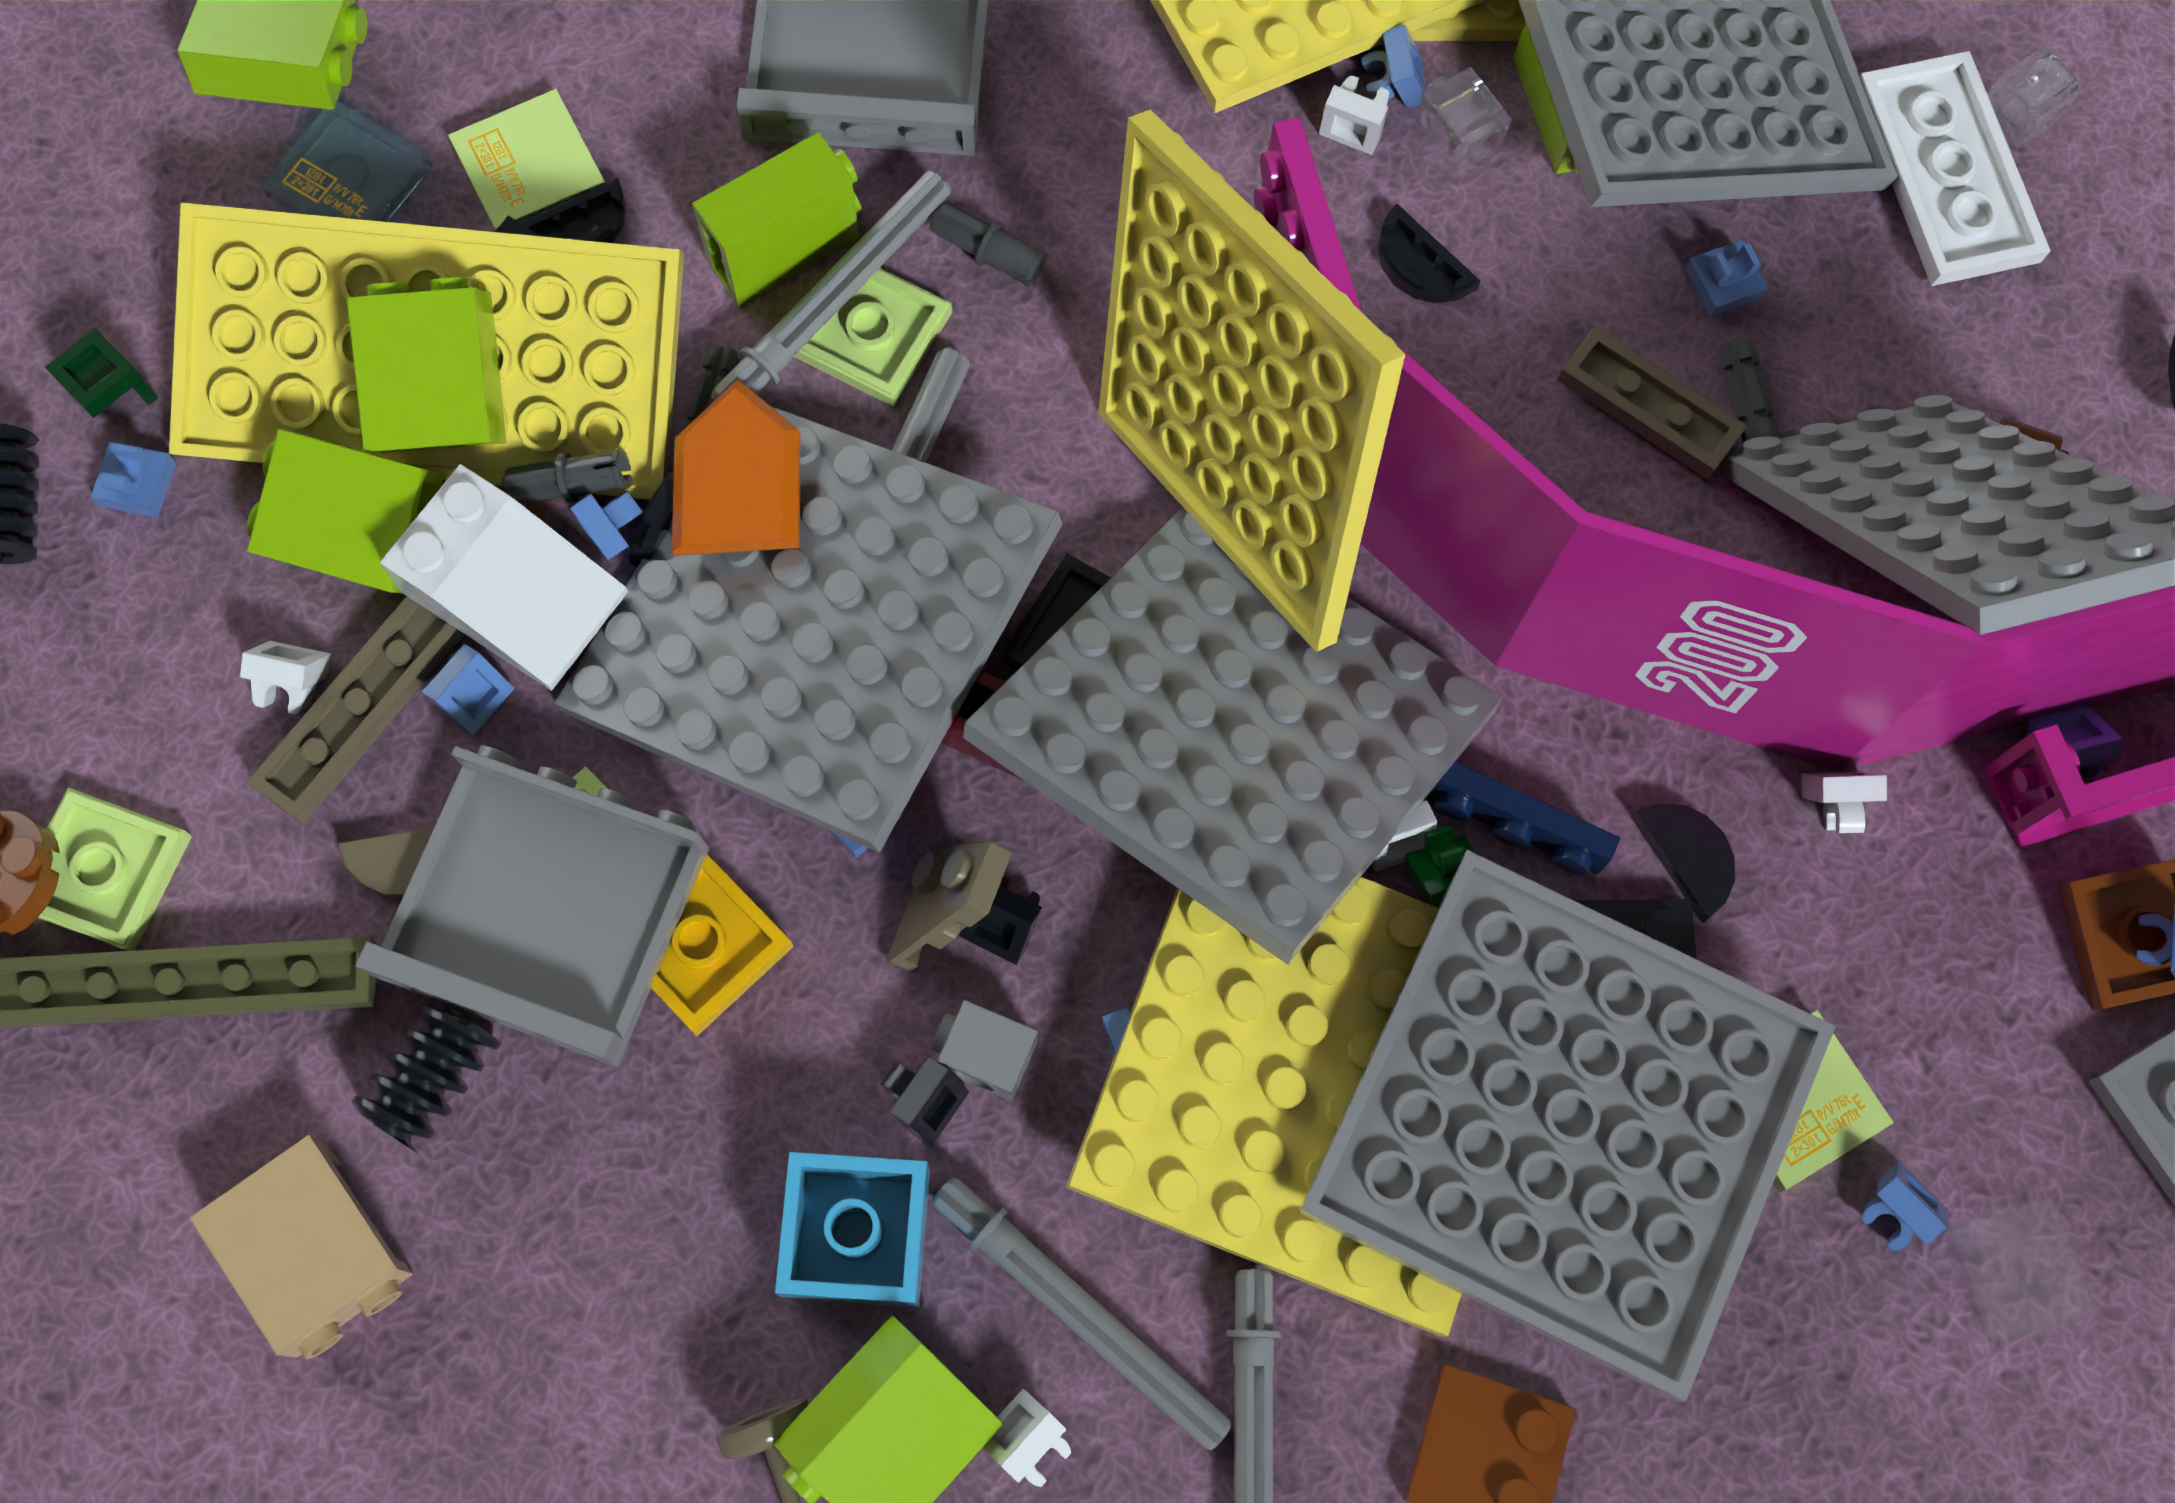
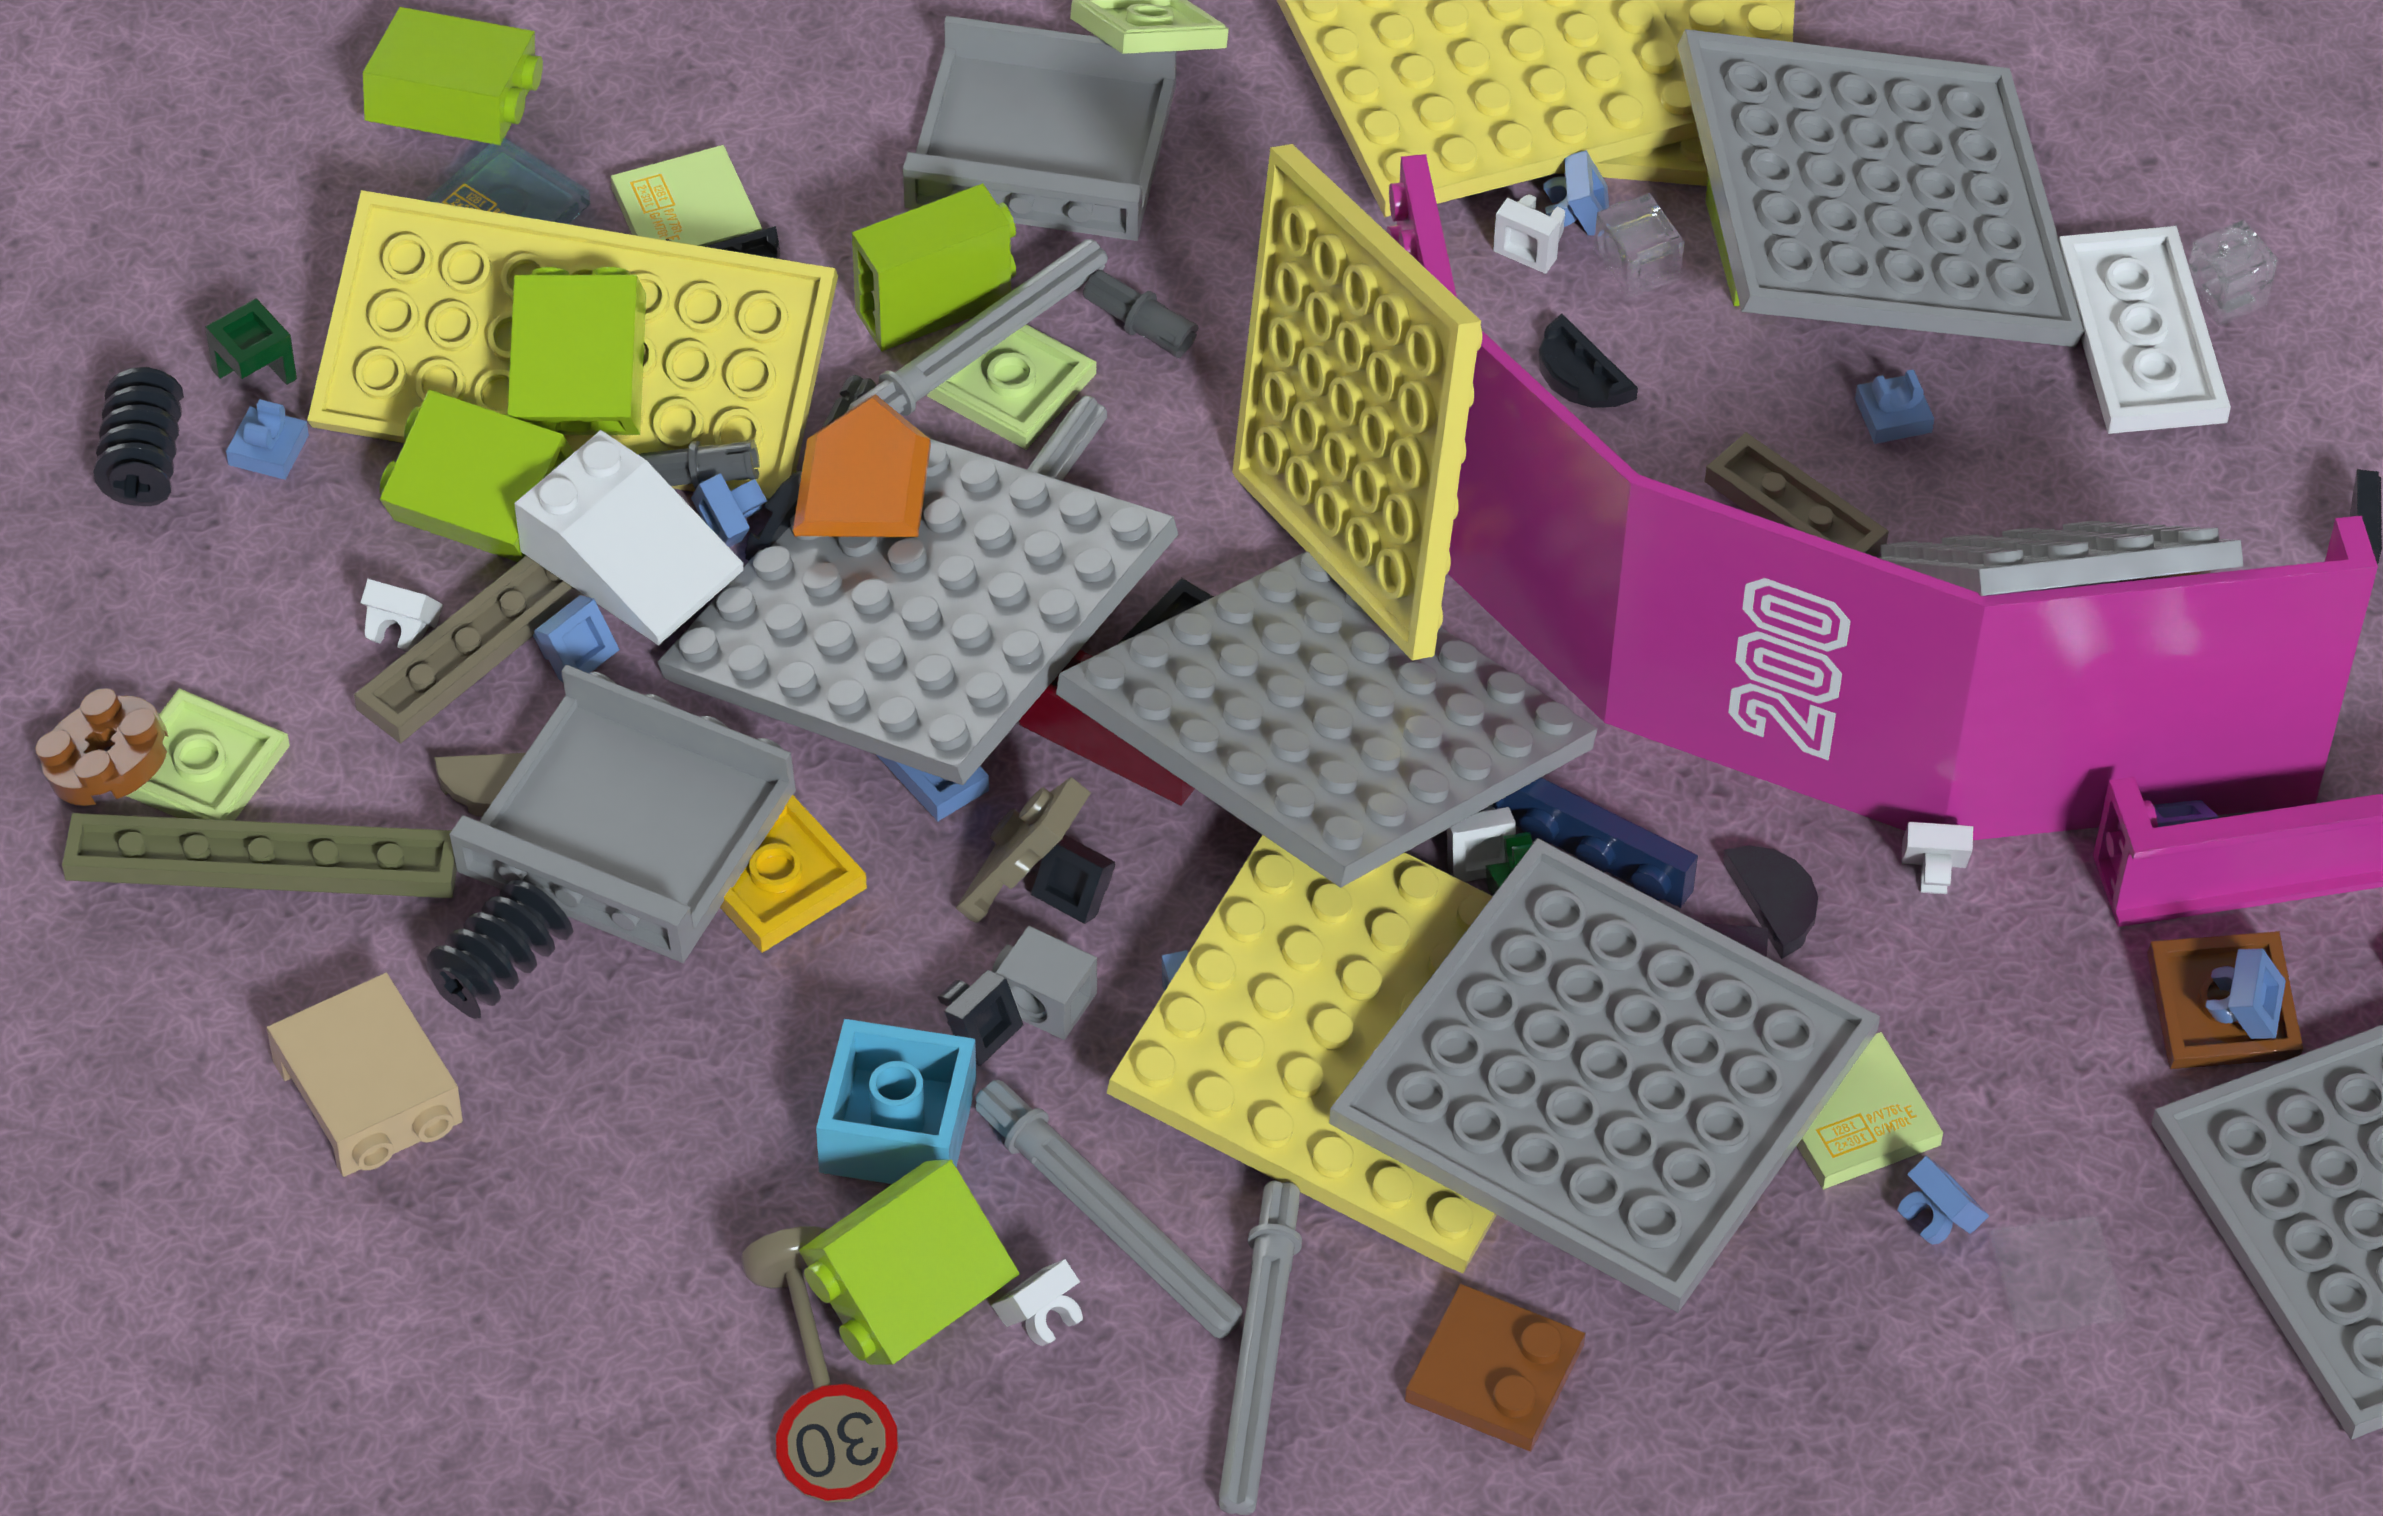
camera: 10 degrees right, 20 degrees down
dark grey axle [1720,337,1780,443] -> none

